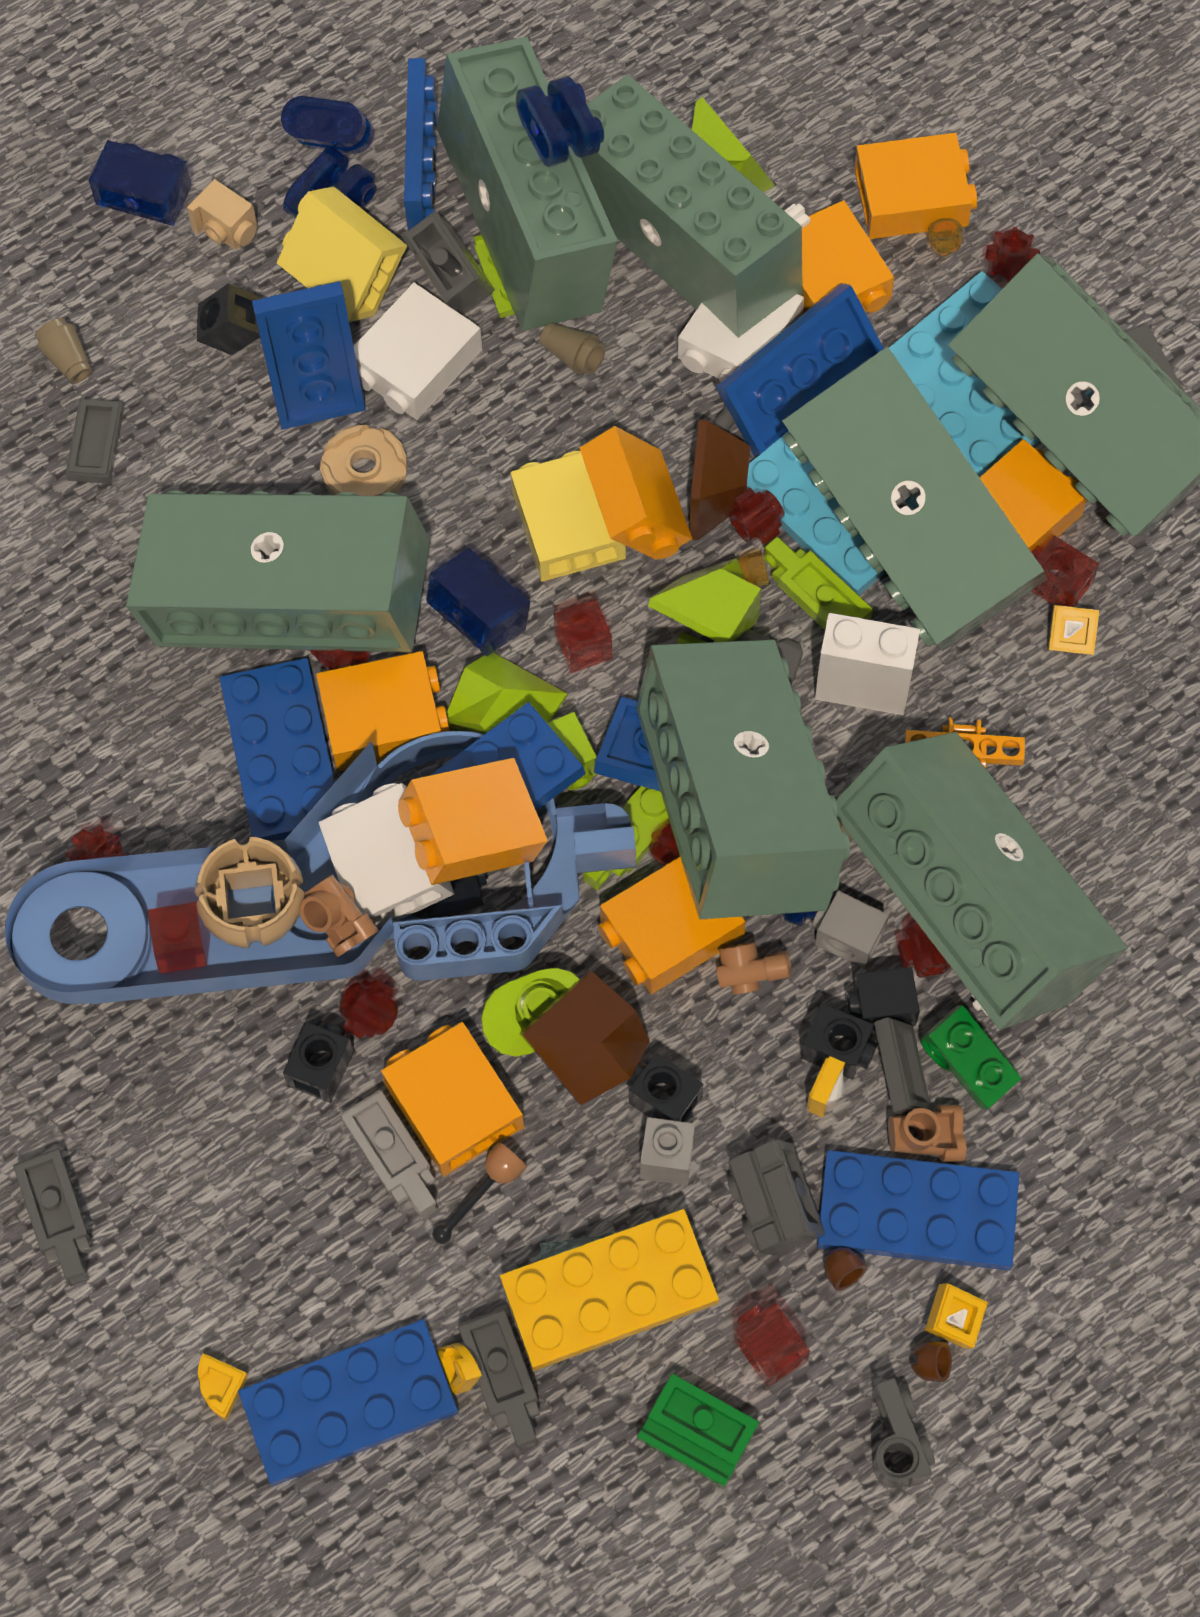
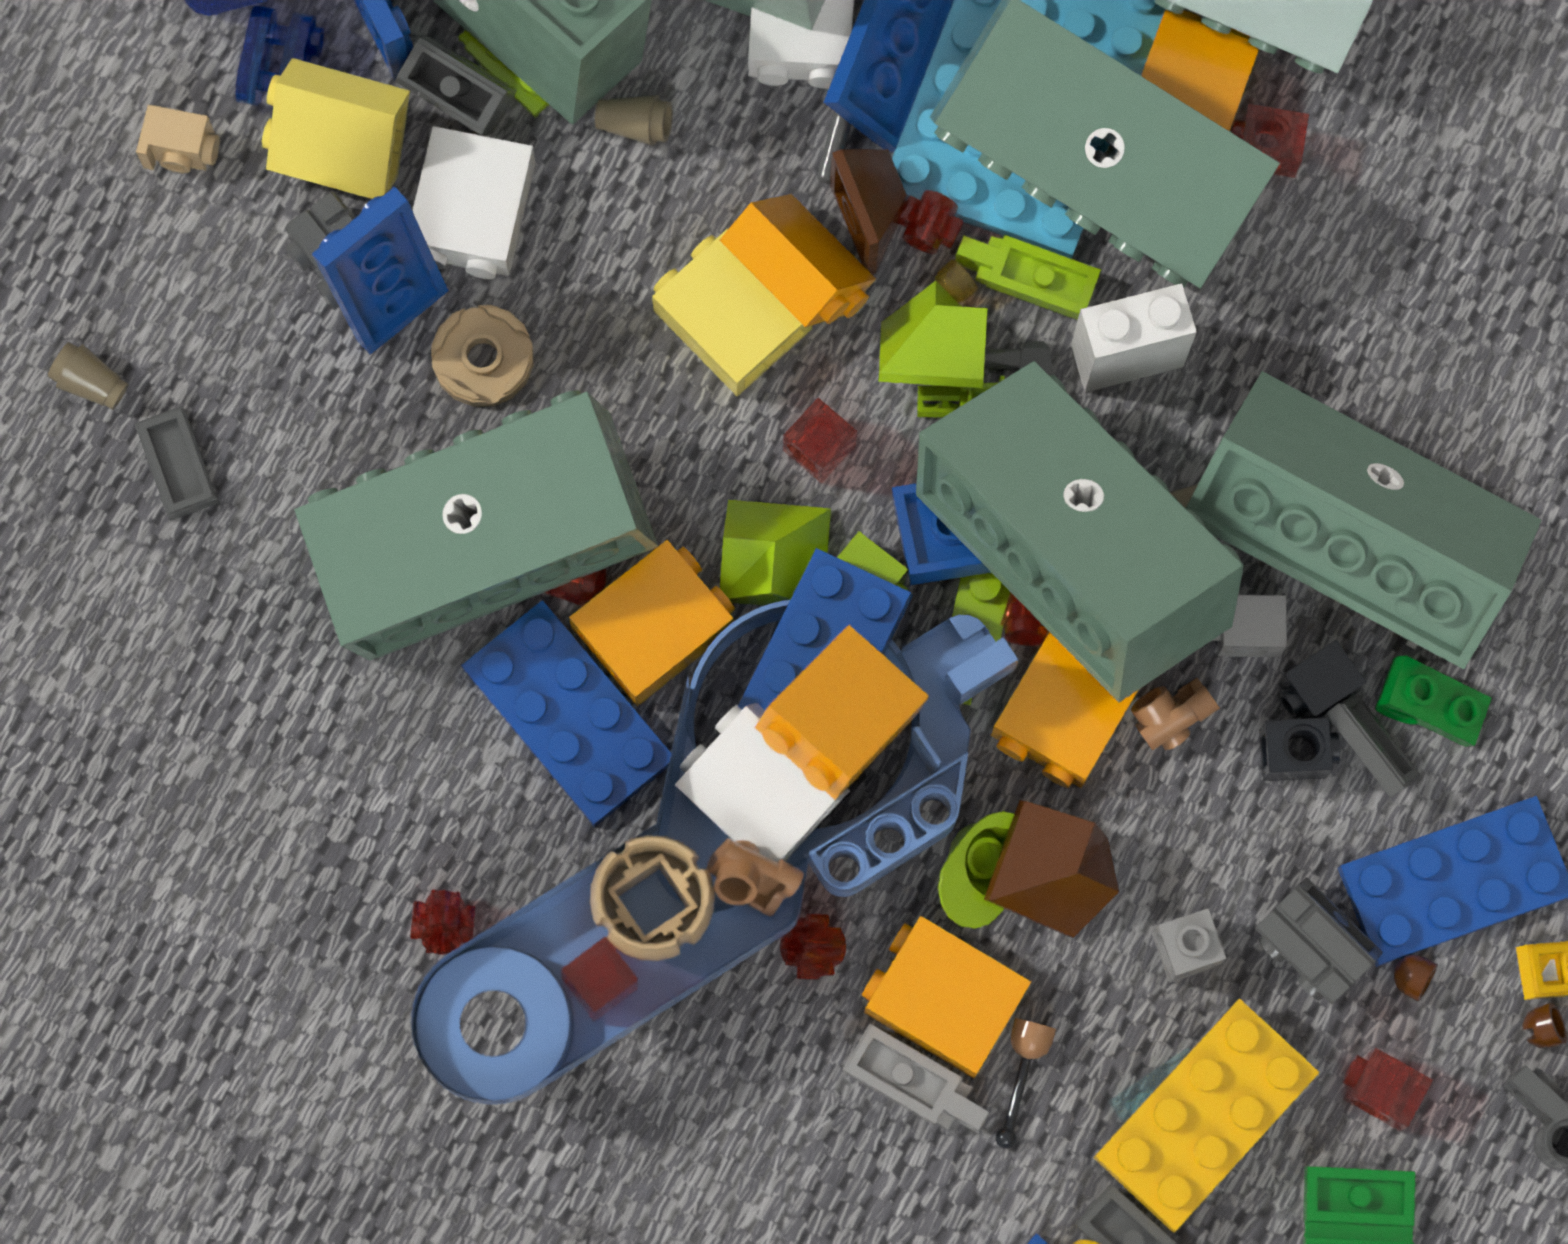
camera: 30 degrees left, 10 degrees up
clear blue brick [89,140,192,226] -> none
black brick [197,283,262,355] -> none
black brick [283,1022,354,1103] -> none
clear blue brick [426,548,531,656] -> none
black brick [626,1053,704,1122] -> none
yellow tile [807,1056,845,1118] -> none
medium nougat plate [888,1105,967,1162] -> none
clear red gear [898,923,951,978] -> none
light orange piece [905,717,1025,769] -> none
yellow tile [1048,605,1100,655] -> none

